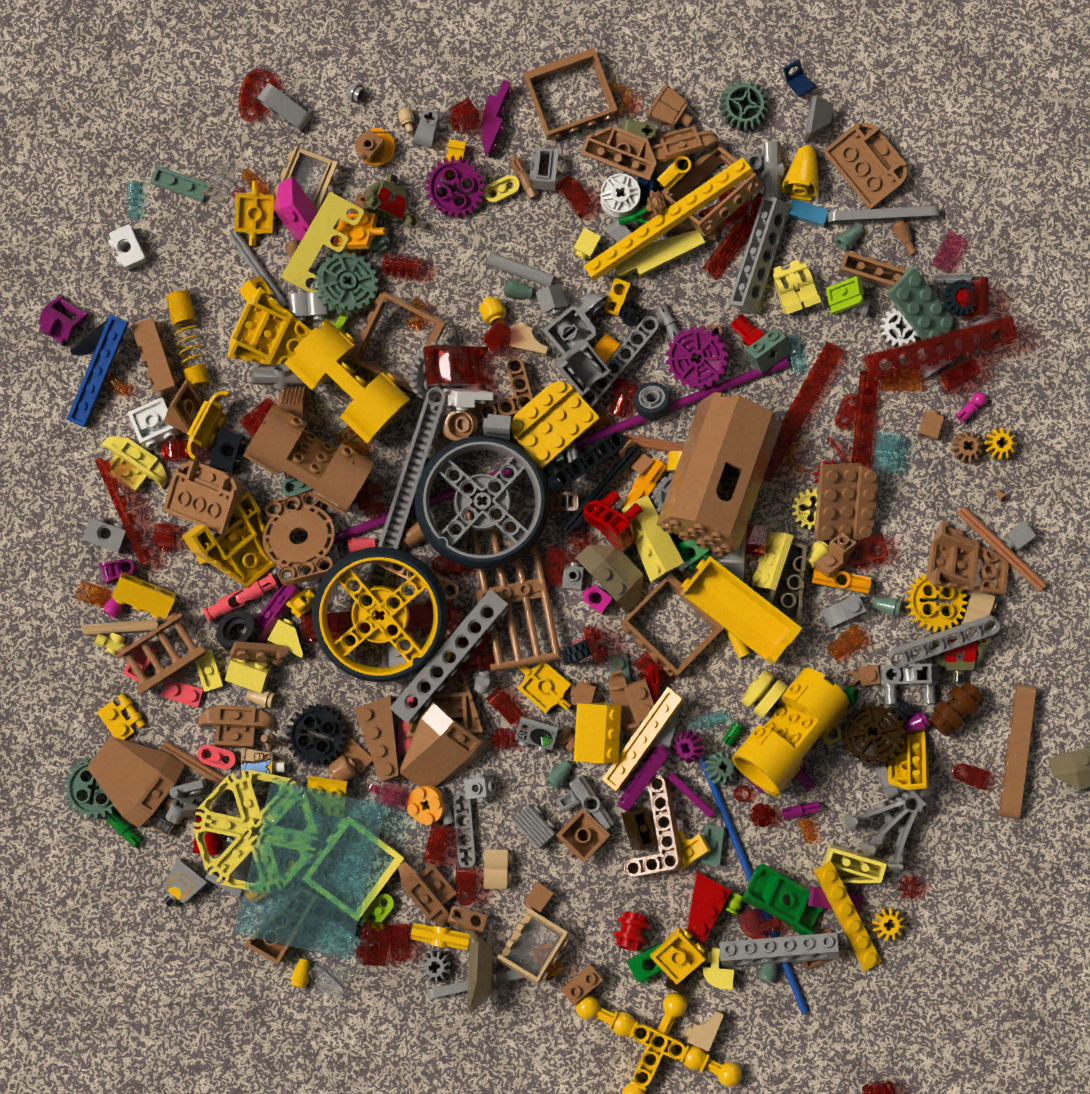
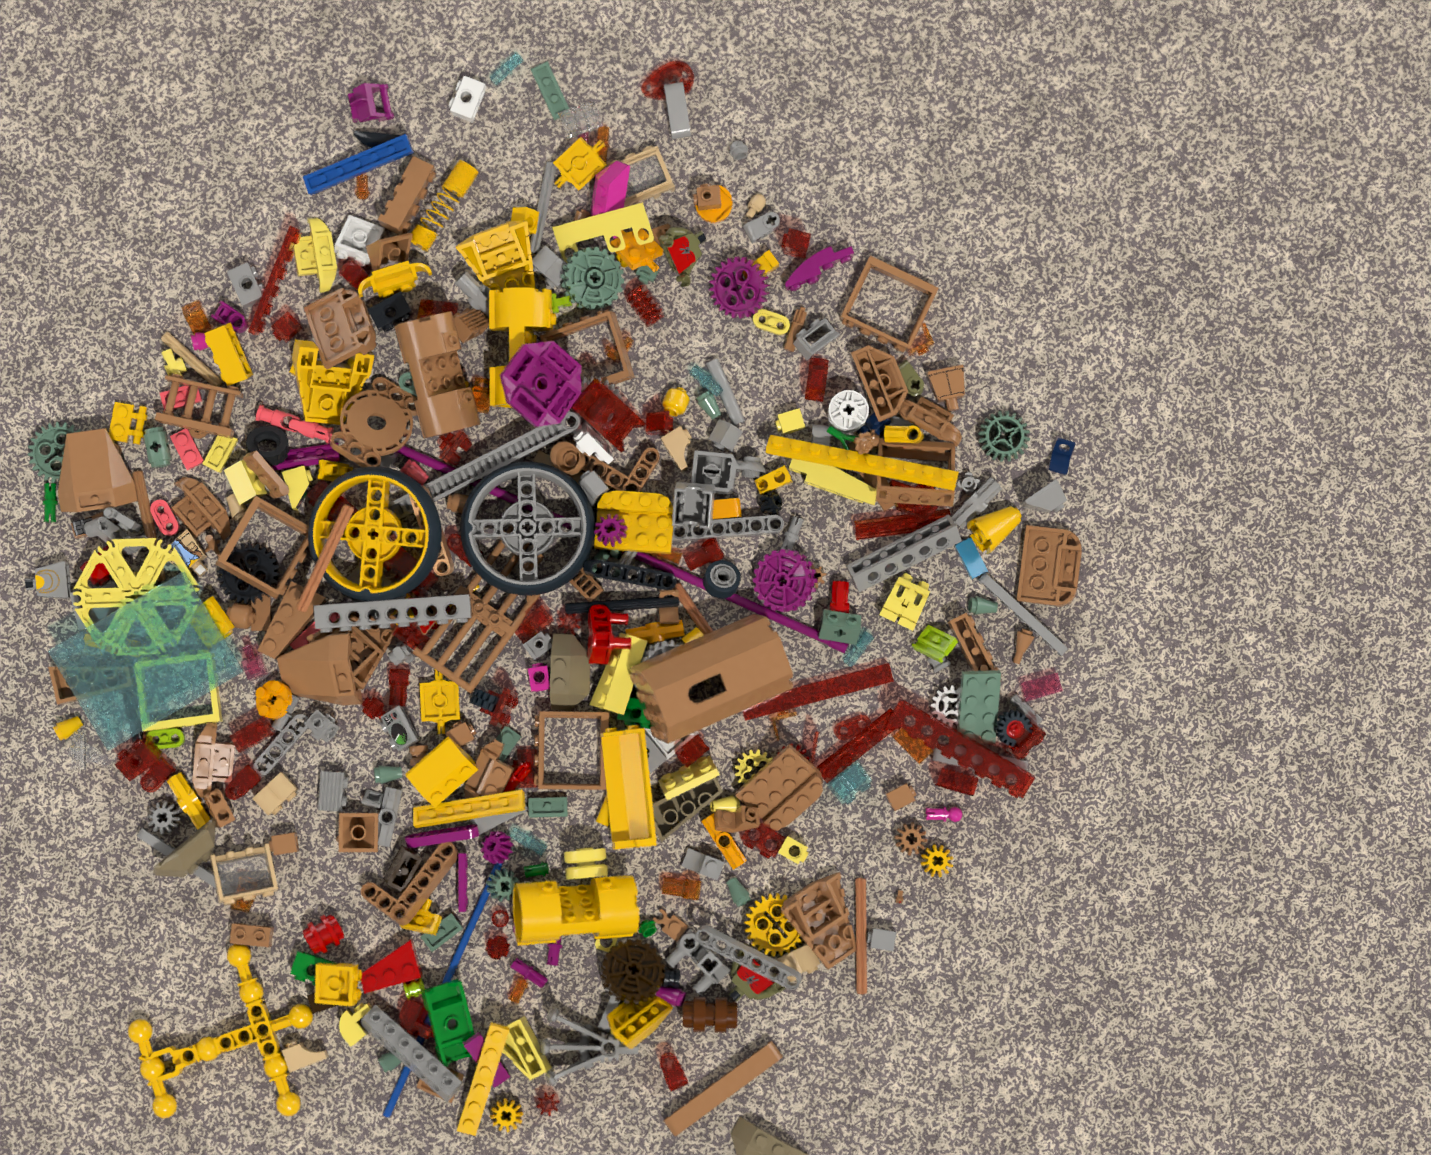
camera: 40 degrees right, 0 degrees up
none -> sand green piece [143,427,172,468]
none -> medium nougat window [215,495,309,599]
none -> nougat axle [296,505,354,612]
none -> magenta piece [500,341,581,427]
none -> sand green plate [528,797,568,818]
none -> magenta gear [594,514,628,547]
none -> clear light blue axle [689,365,723,396]
none -> light yellow brick [778,836,809,864]

